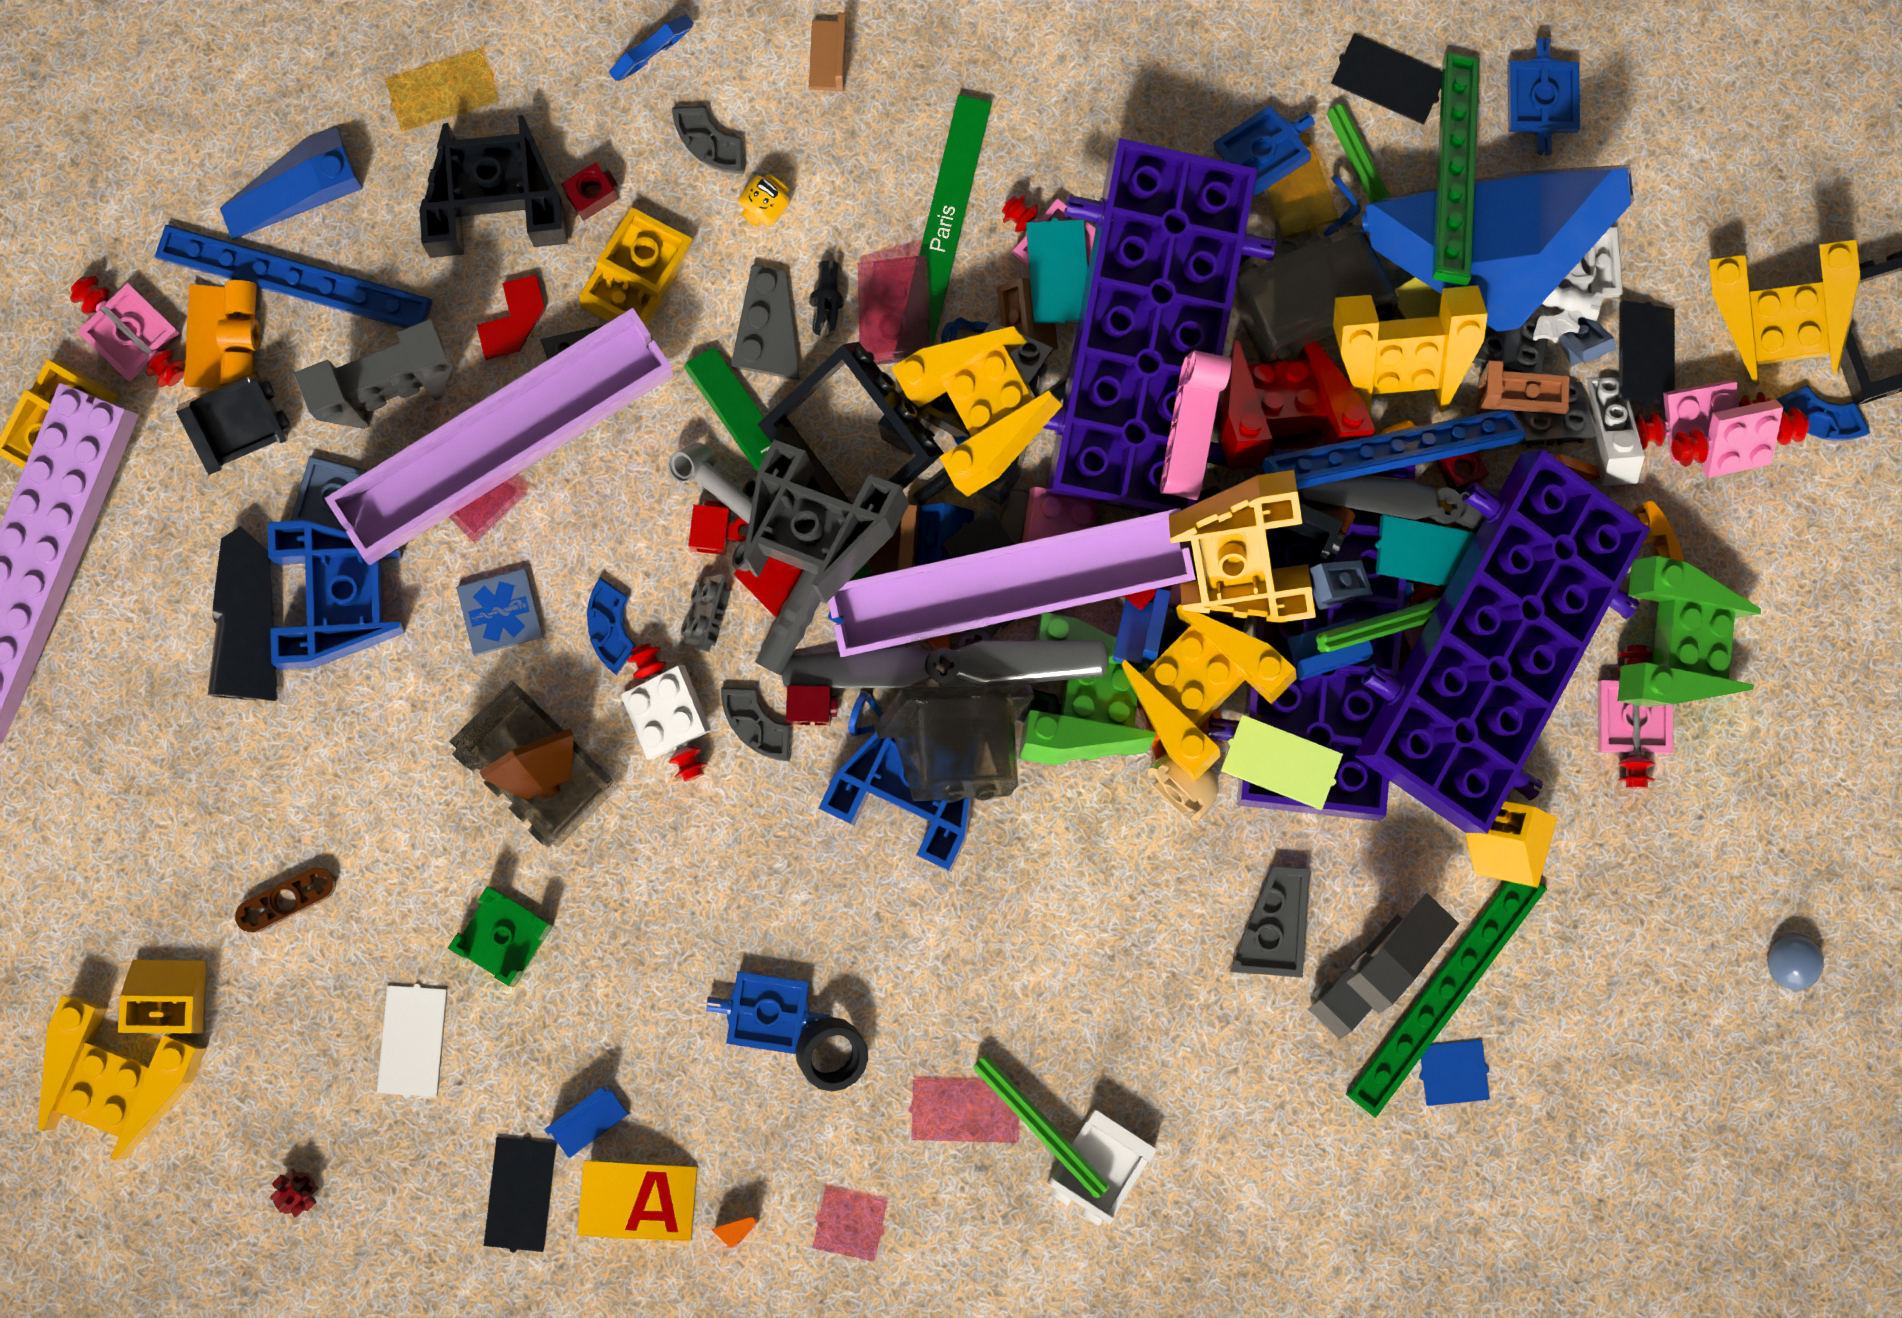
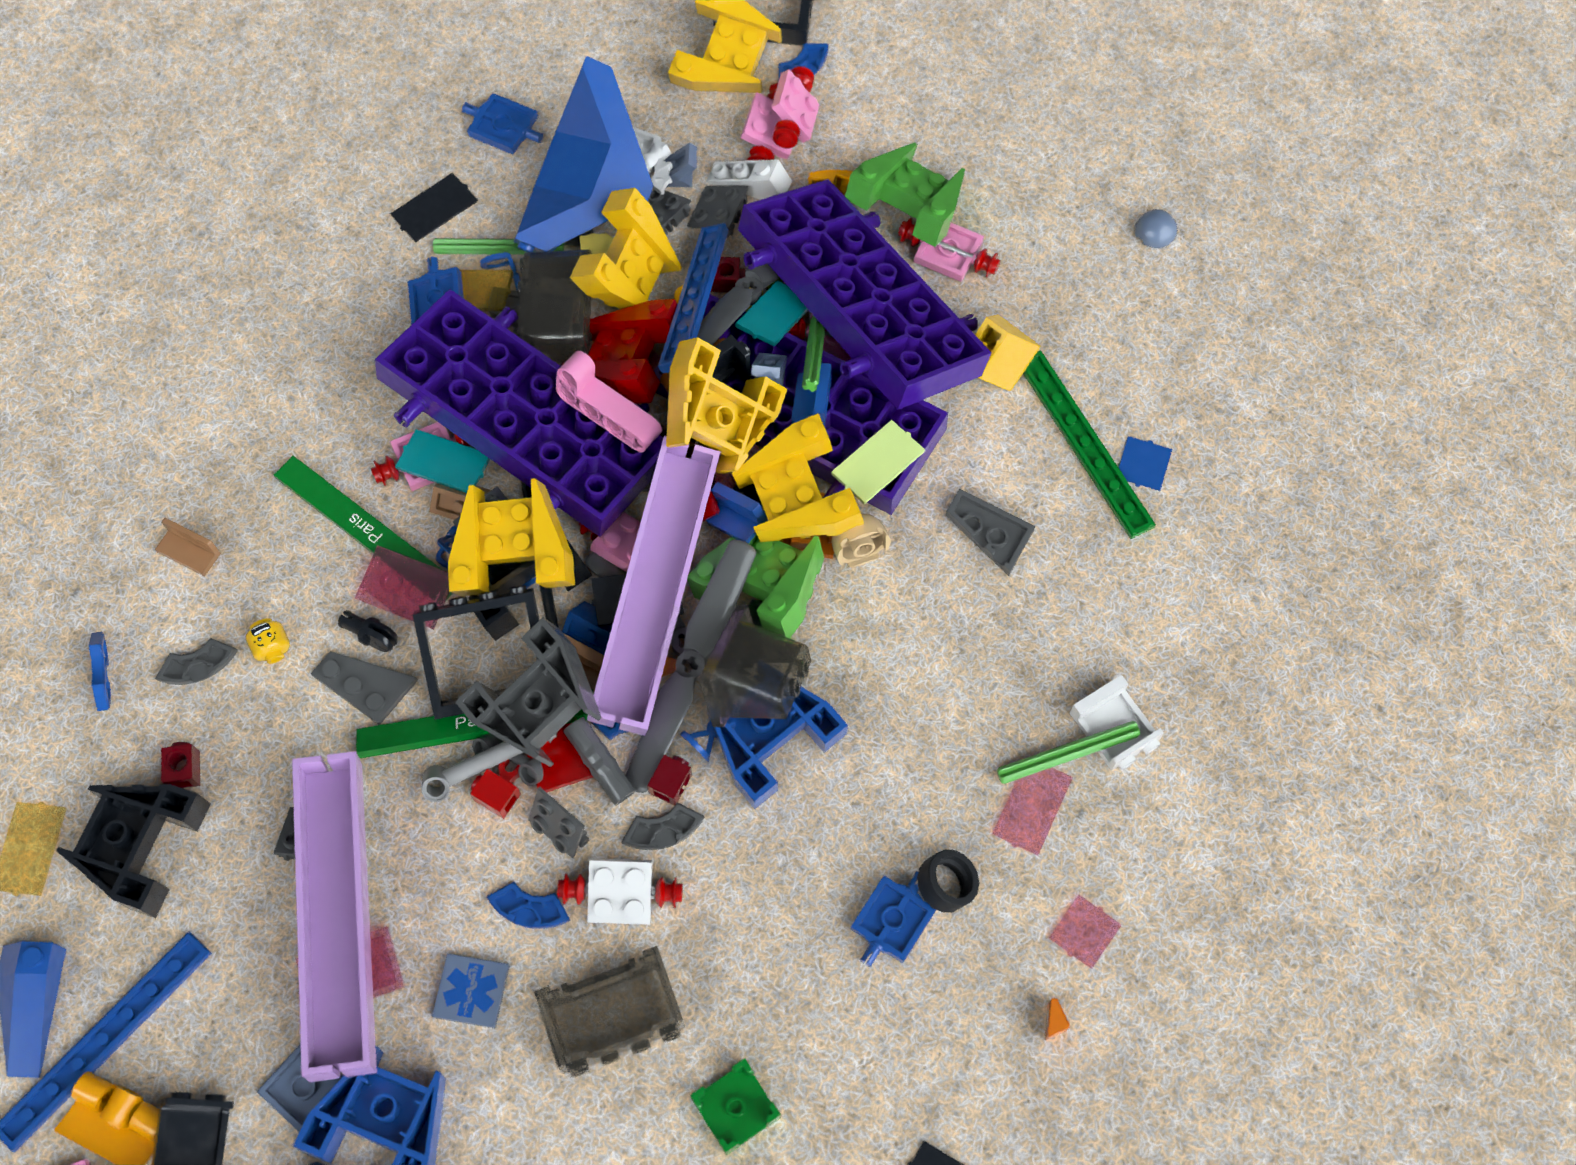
camera: 65 degrees left, 15 degrees down
dark grey wedge [294,319,453,429] -> none
red tile [476,275,546,360] -> none
reddish brown slope [480,728,574,800] -> none
blue panel [544,1085,629,1158] -> none
yellow slope [577,1159,697,1241] -> none
yellow slope [579,207,693,328] -> none
dark grey wedge [1308,893,1459,1040] -> none
green tile [1432,52,1480,286] -> none
nougat bracket [1476,361,1570,415] -> none
black piece [1619,300,1675,407] -> none

